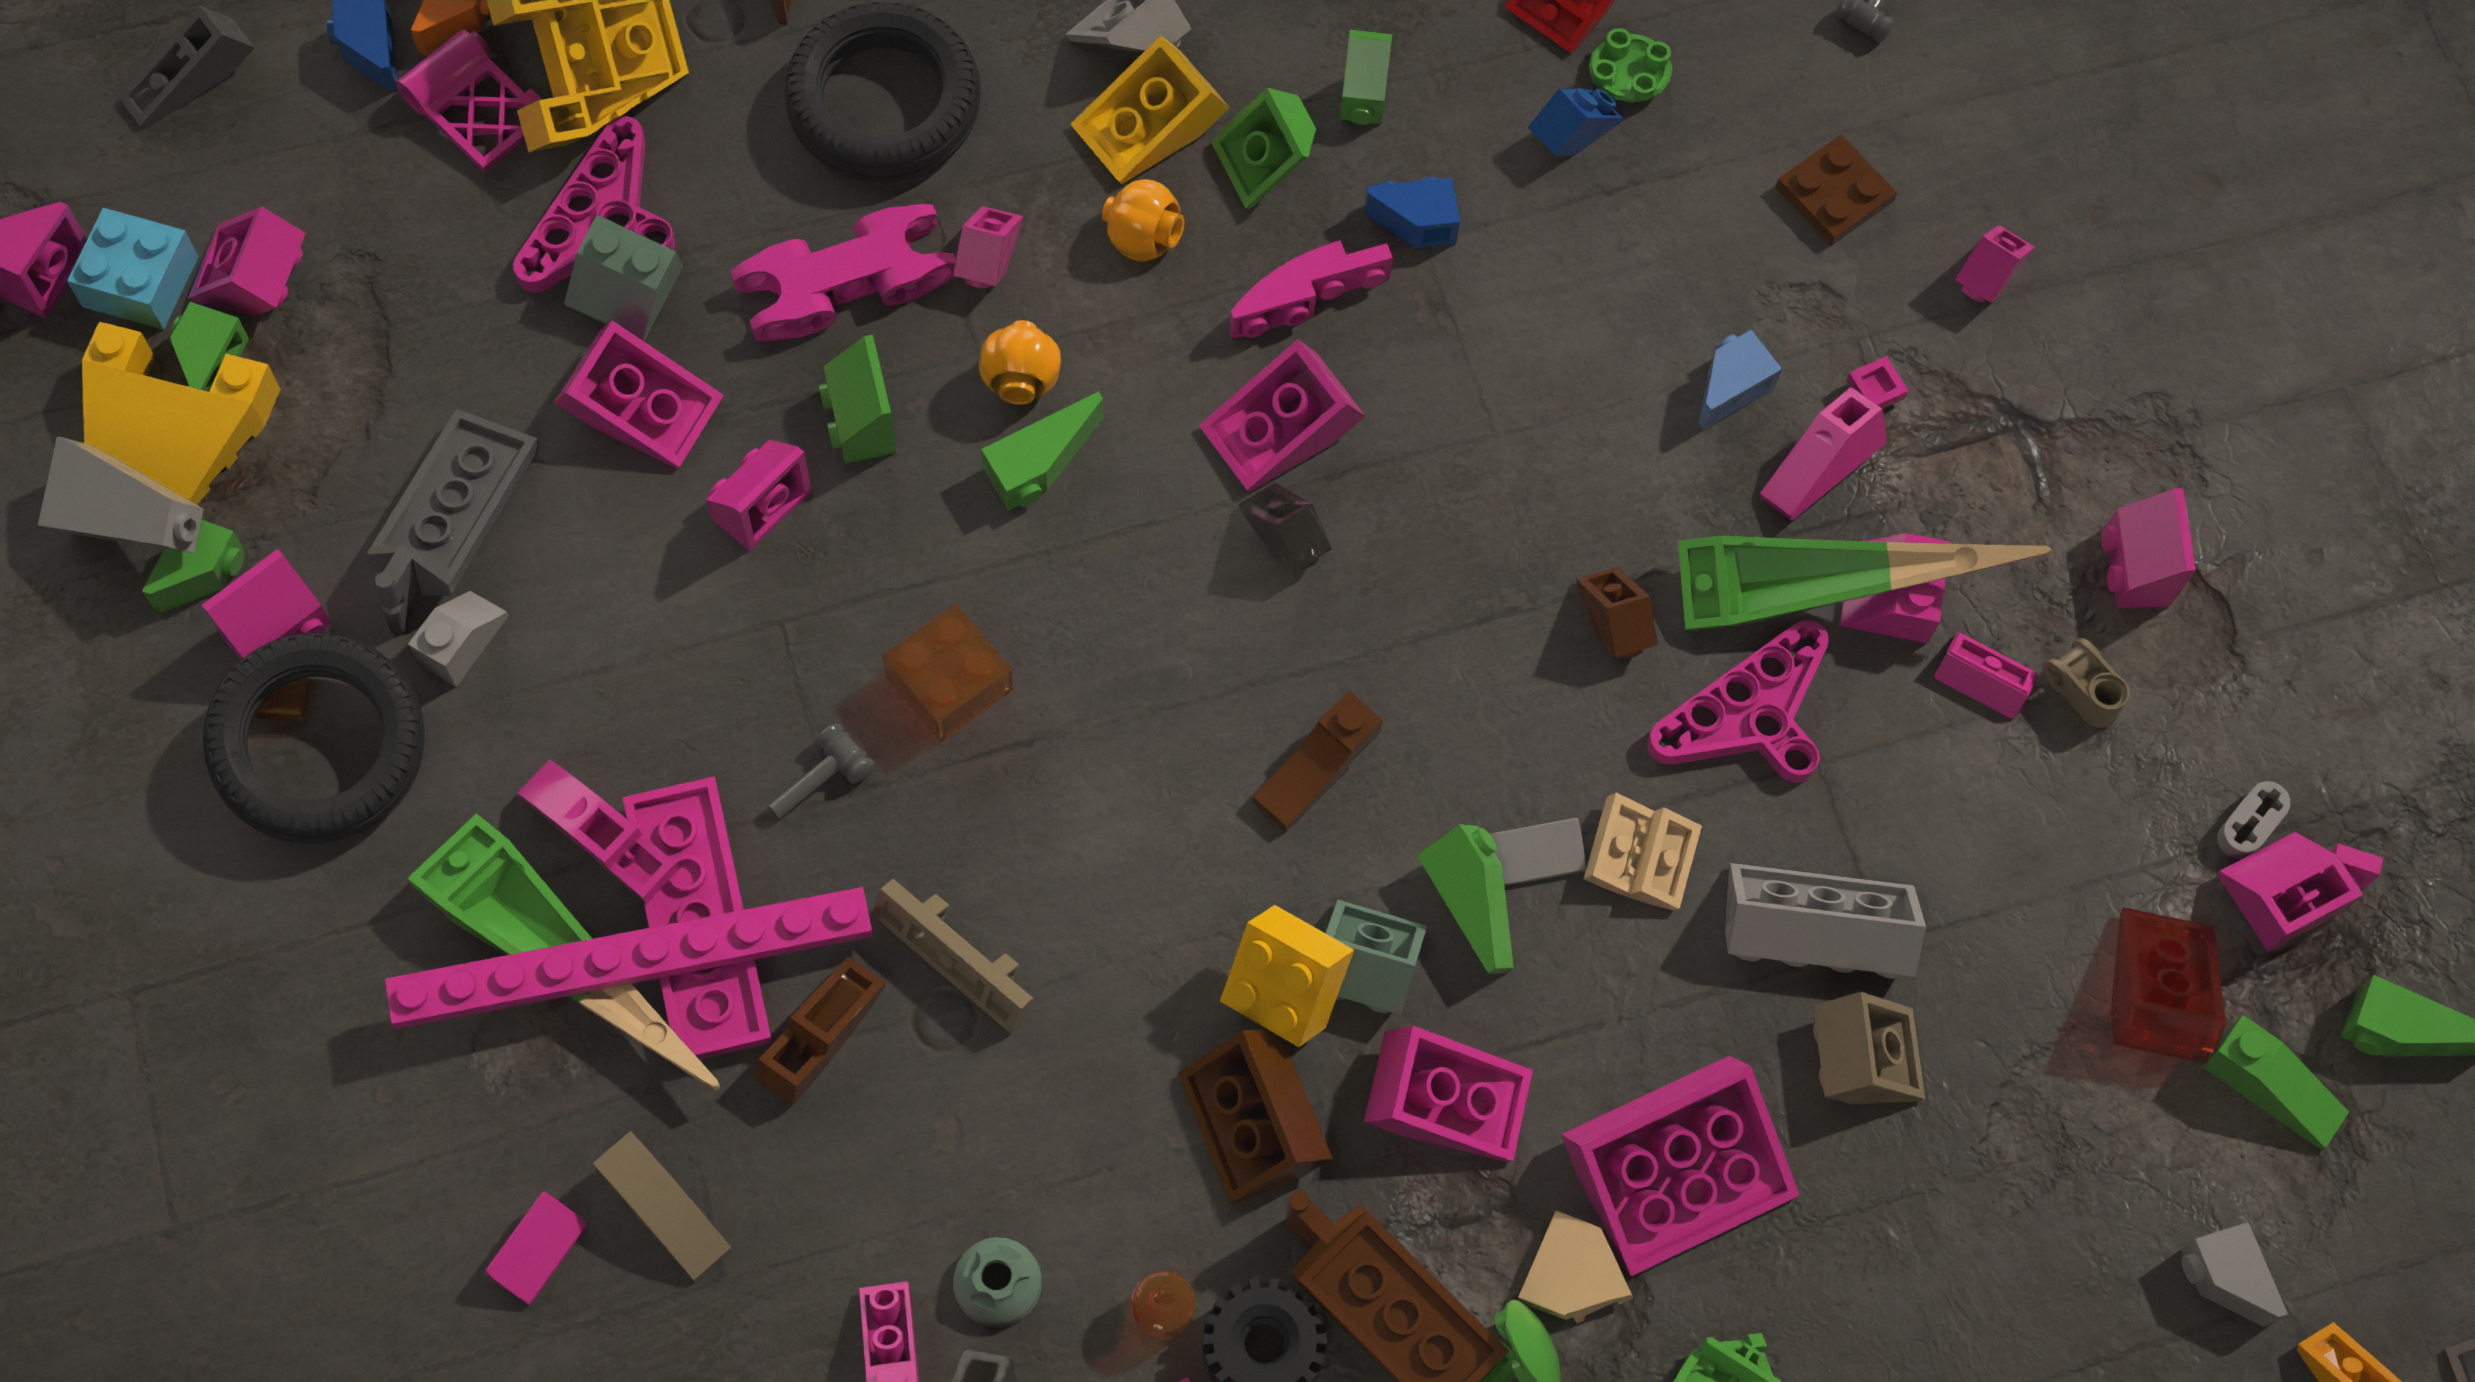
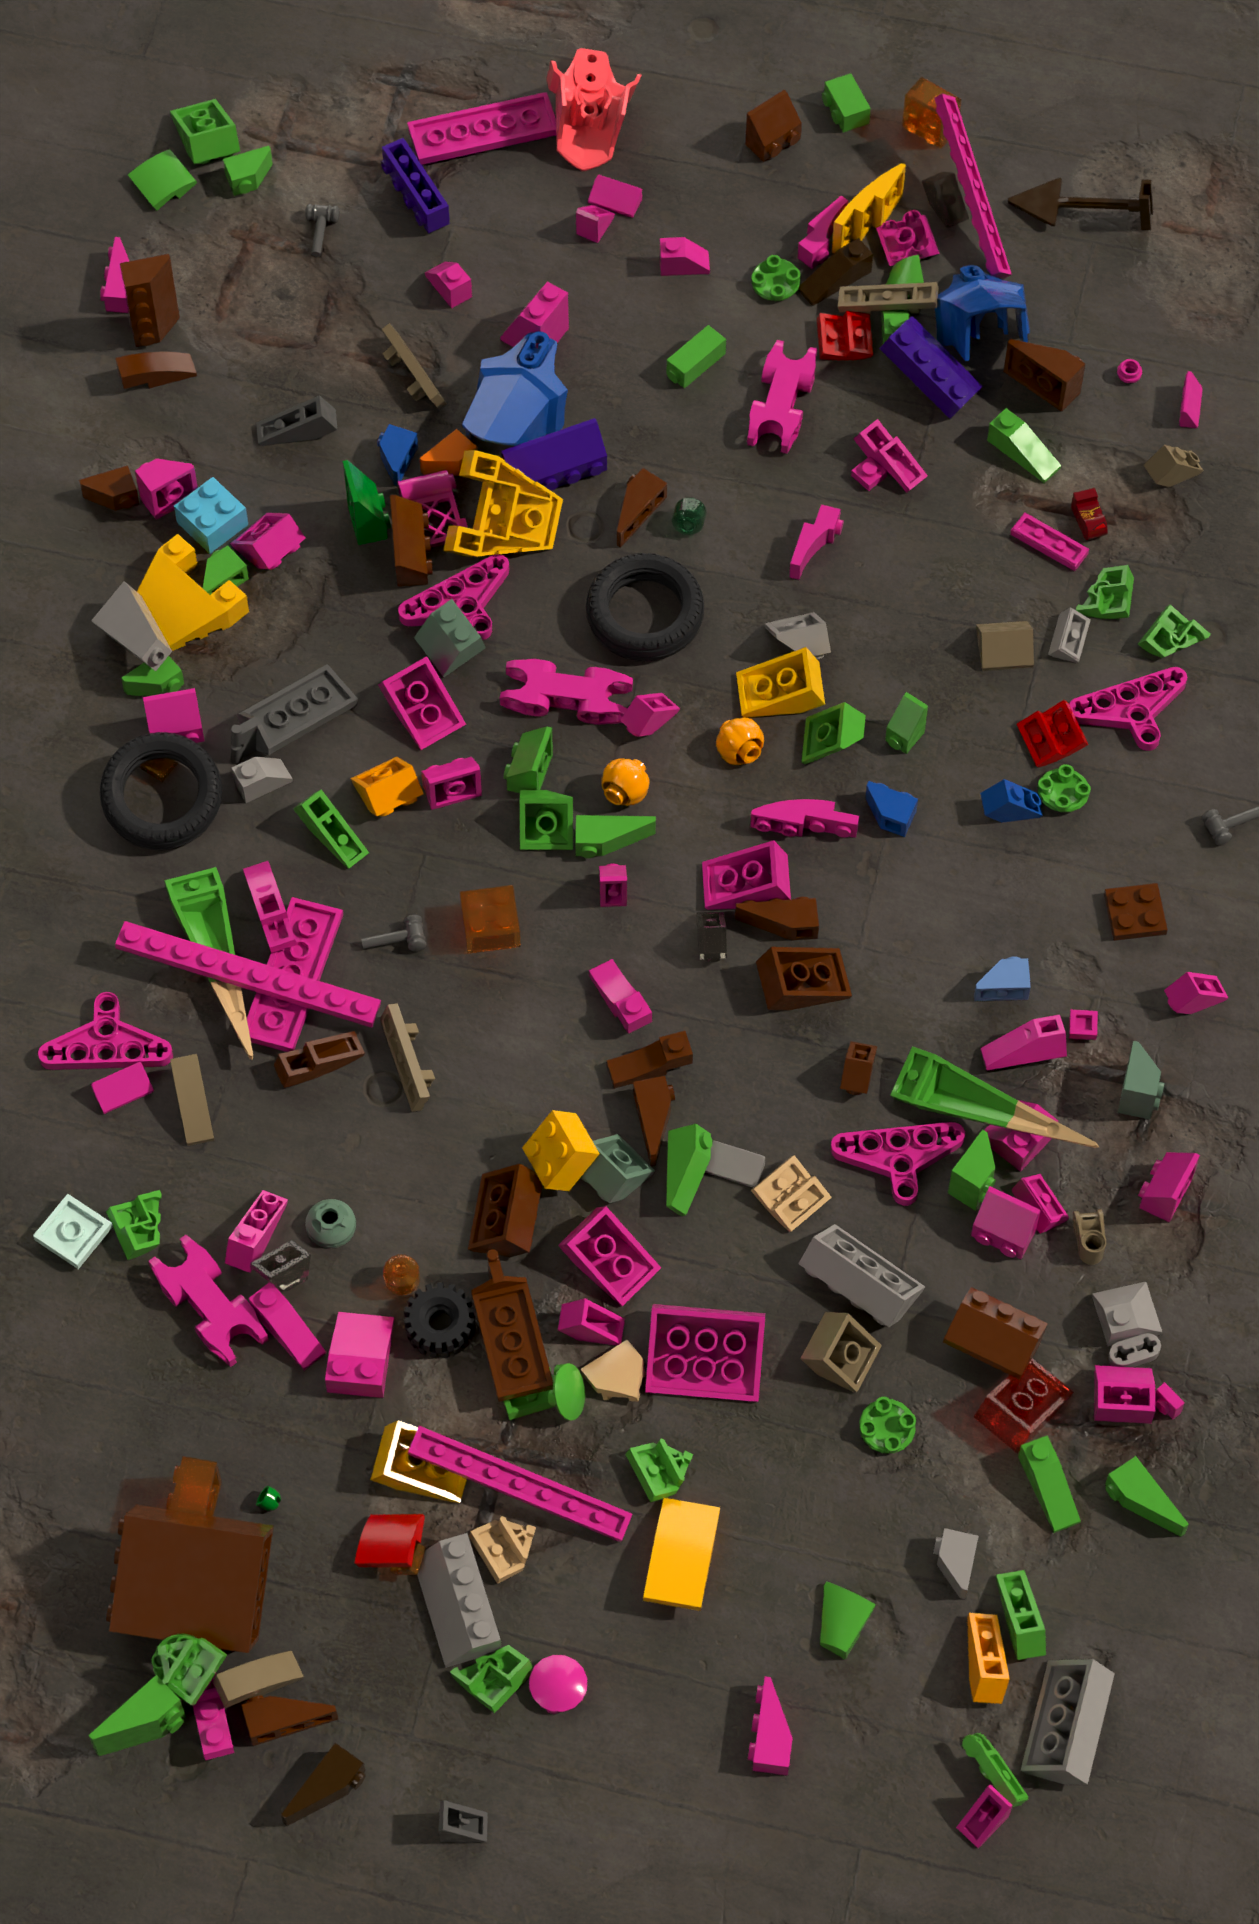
camera: 35 degrees right, 5 degrees down
none -> dark pink beam [38,992,173,1070]
none -> bright green slope [294,789,369,869]
none -> green slope [343,460,391,545]
none -> light orange slope [350,757,424,817]
none -> reddish brown slope [390,495,433,587]
none -> bright green slope [520,790,573,850]
none -> dark pink slope [558,1298,625,1346]
none -> dark pink slope [589,959,652,1034]
none -> dark pink slope [599,864,627,907]
none -> reddish brown slope [633,1076,675,1167]
none -> reddish brown slope [735,897,819,941]
none -> reddish brown slope [756,947,852,1010]
none -> bright green dish [859,1397,916,1453]
none -> reddish brown slope [943,1287,1048,1379]
none -> bright green slope [948,1130,996,1211]
none -> dark pink slope [971,1186,1040,1259]
none -> bright green slope [996,1570,1046,1660]
none -> light grey slope [1092,1282,1162,1346]
none -> sand green slope [1118,1041,1164,1120]

